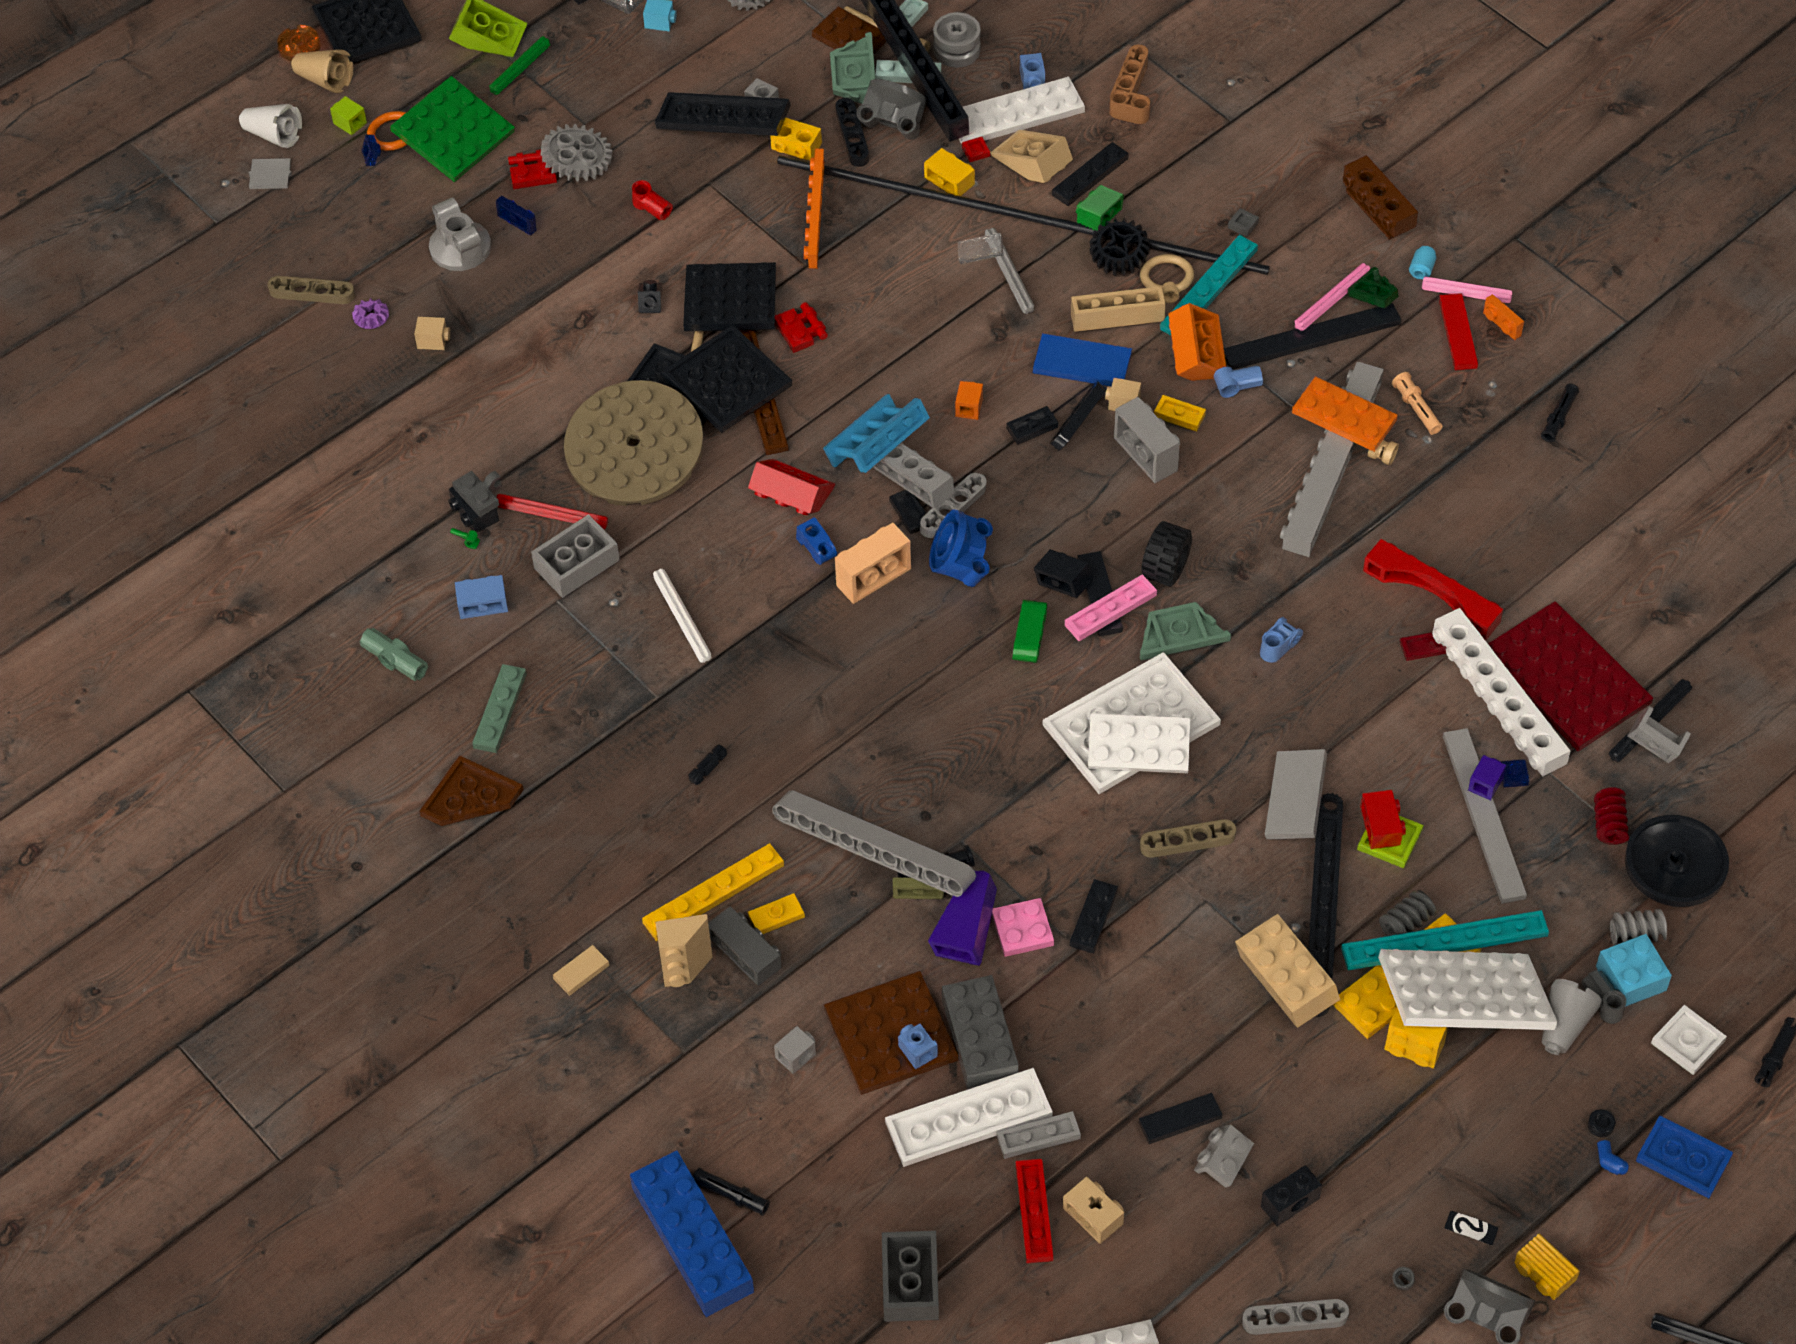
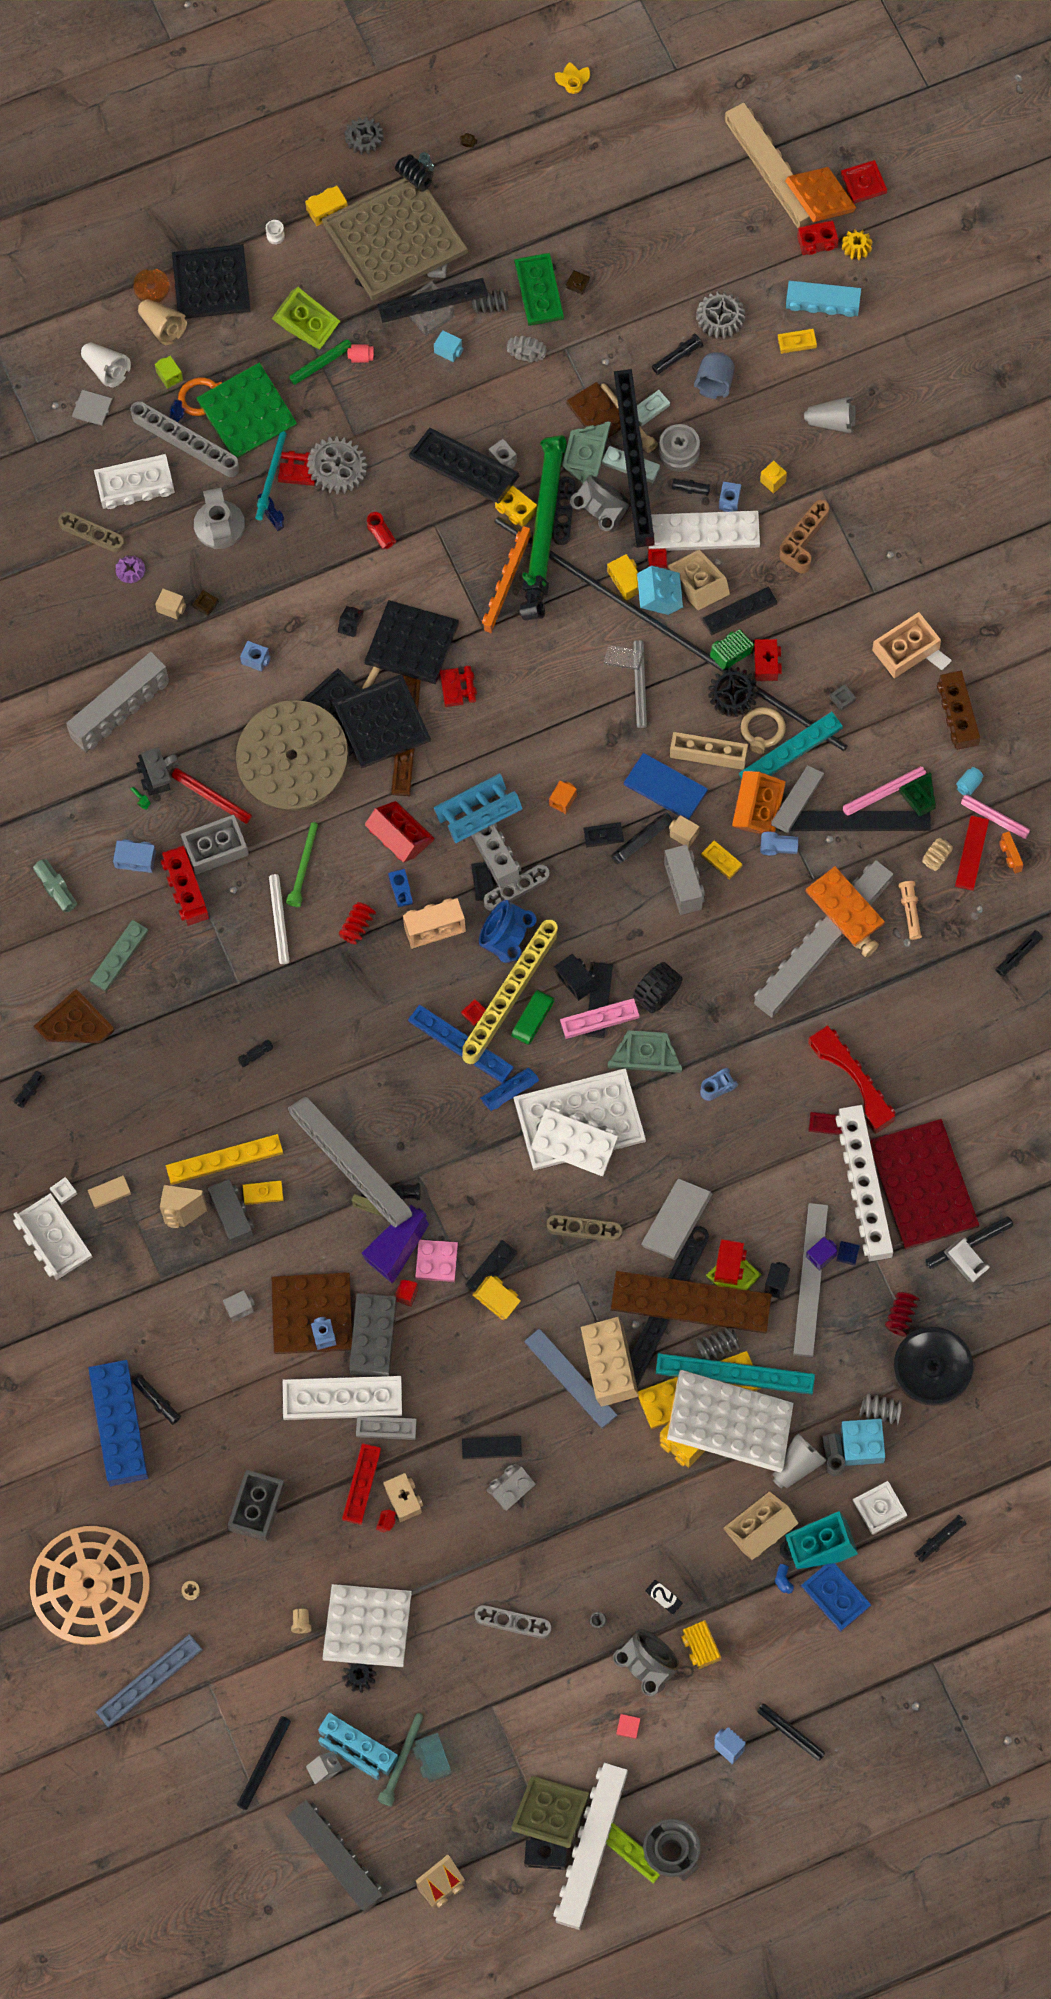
camera: 20 degrees right, 15 degrees up
black brick [1261,1165,1322,1226] -> none
none -> black pin [13,1071,45,1108]
none -> white bracket [13,1193,92,1280]
none -> white plate [50,1177,77,1205]
none -> light grey brick [66,652,169,753]
none -> white bracket [94,454,175,509]
none -> light grey beam [131,402,239,477]
none -> red brick [160,845,209,926]
none -> dark brown plate [193,590,219,616]
none -> medium blue brick [240,641,271,672]
none -> teal bar [255,431,287,521]
none -> bright green piece [286,822,318,907]
none -> red piece [339,902,376,945]
none -> coral brick [348,344,374,363]
none -> red plate [376,1510,396,1532]
none -> red brick [394,1280,419,1307]
none -> blue plate [408,1005,514,1084]
none -> red plate [461,999,486,1027]
none -> light yellow beam [462,920,558,1064]
none -> yellow brick [473,1276,521,1320]
none -> blue plate [481,1067,539,1111]
none -> green piece [520,435,567,621]
none -> sand blue tile [525,1329,617,1429]
none -> reddish brown plate [610,1271,772,1334]
none -> medium azure brick [637,566,683,615]
none -> black pin [672,478,710,496]
none -> tan slope [724,1491,798,1560]
none -> red brick [754,639,782,681]
none -> yellow brick [760,461,787,494]
none -> black brick [764,1262,791,1300]
none -> light grey tile [771,765,824,833]
none -> teal slope [785,1511,858,1569]
none -> light nougat brick [872,612,941,679]
none -> tan gear [923,838,953,871]
none -> white sticker [927,650,951,670]

